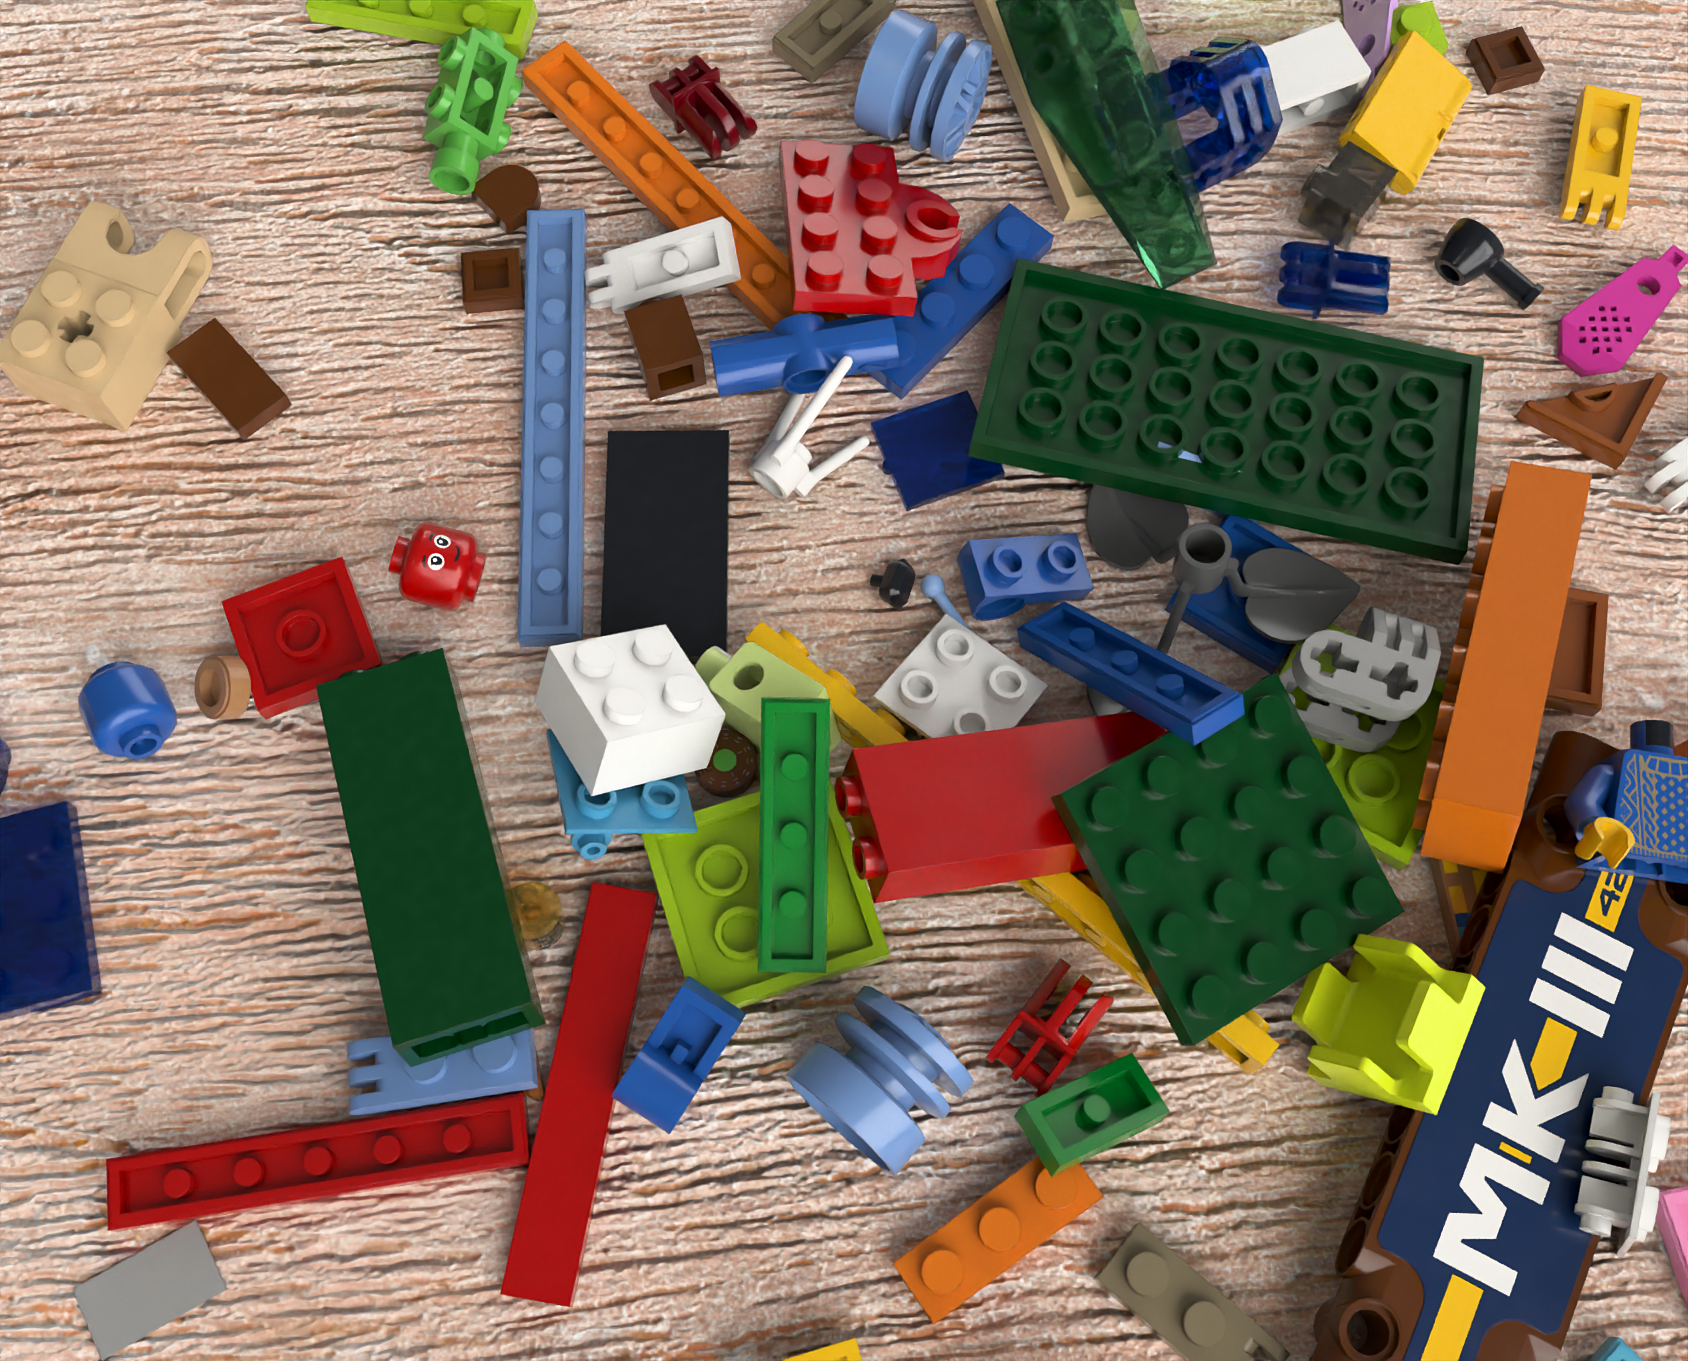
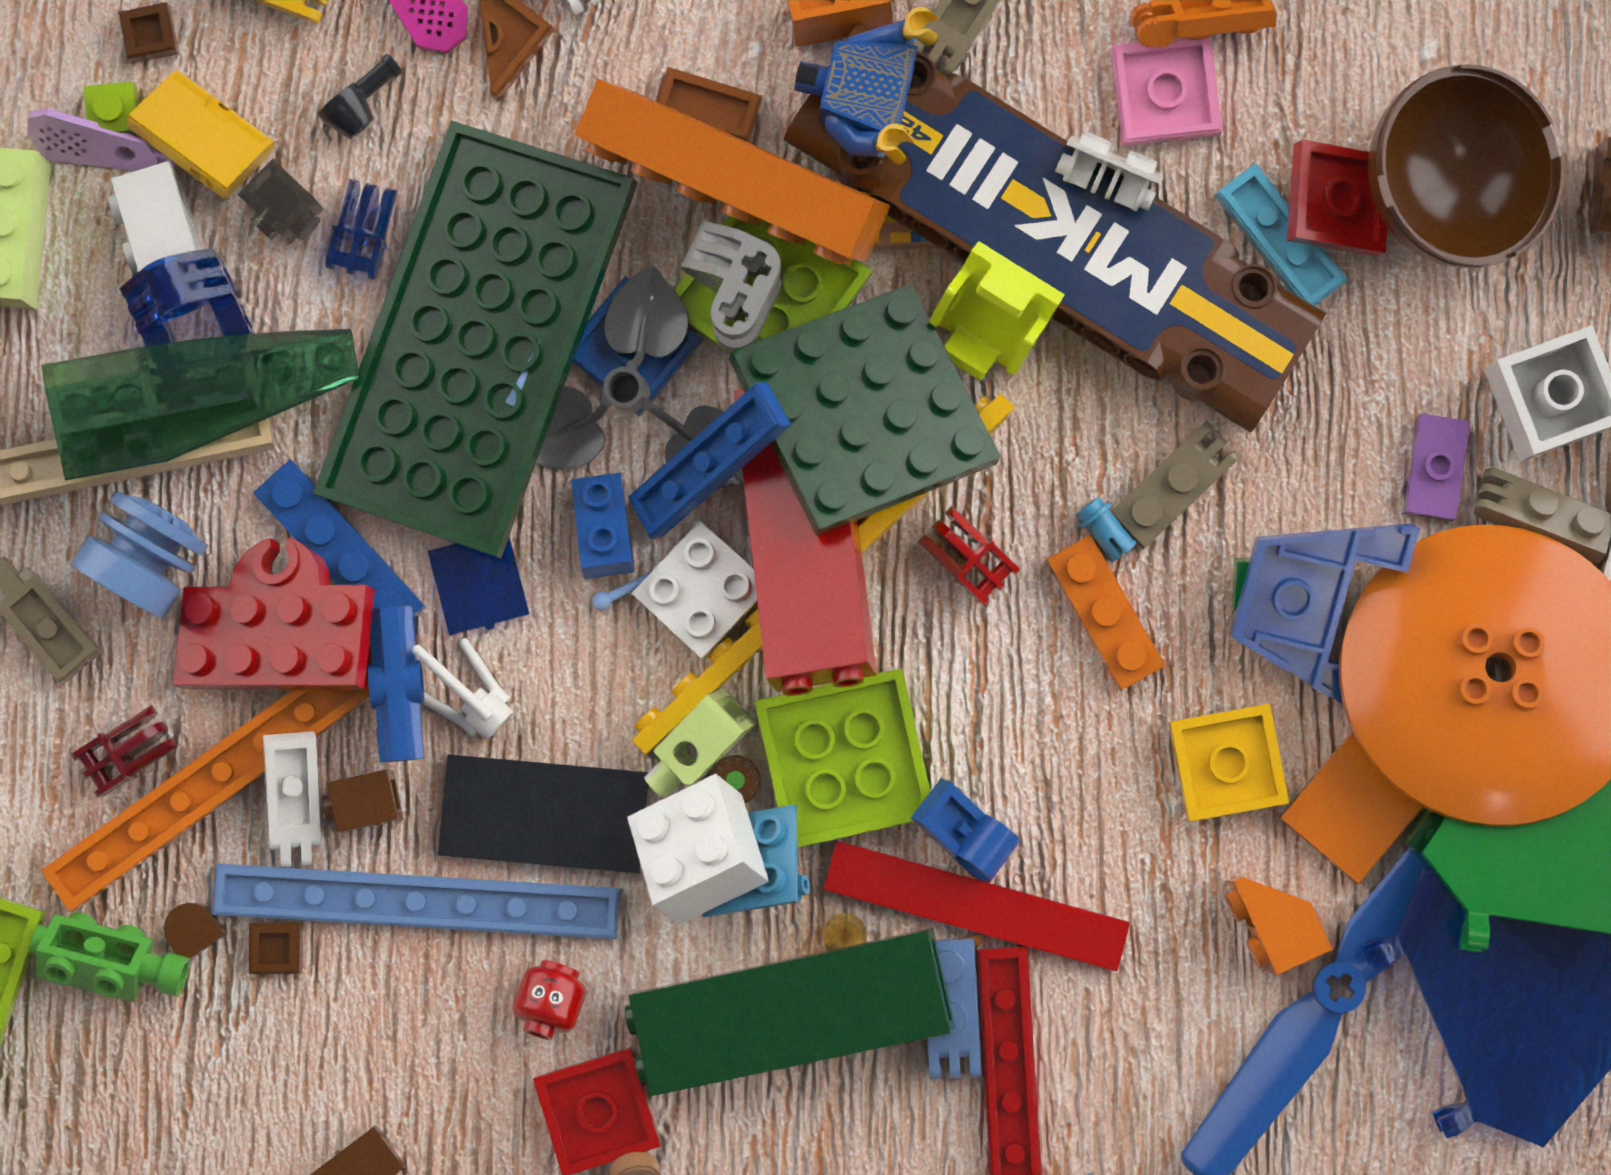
camera: 80 degrees left, 15 degrees up
green tile [758,697,830,973] -> none
medium blue wheel [785,985,974,1177] -> none
black rock [870,558,916,609] -> none
green plate [1014,1053,1170,1177] -> none
none -> dark azure pin [1075,496,1137,563]

